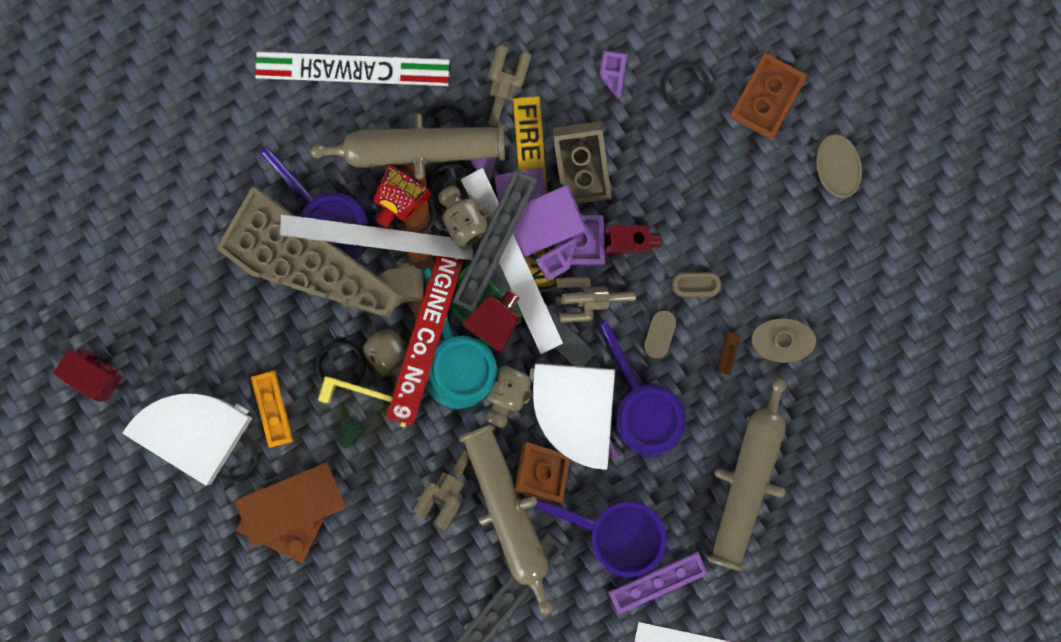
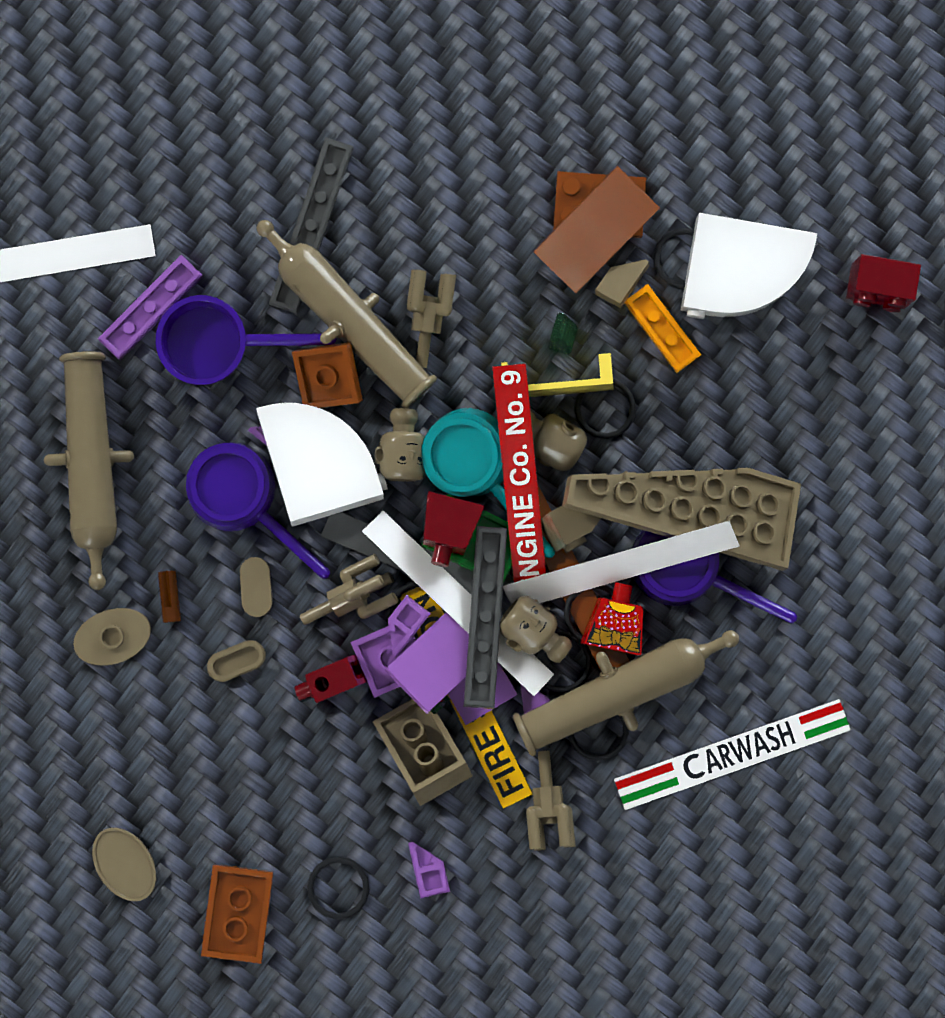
camera: 155 degrees right, 0 degrees up
none -> dark tan tile [595,259,649,308]

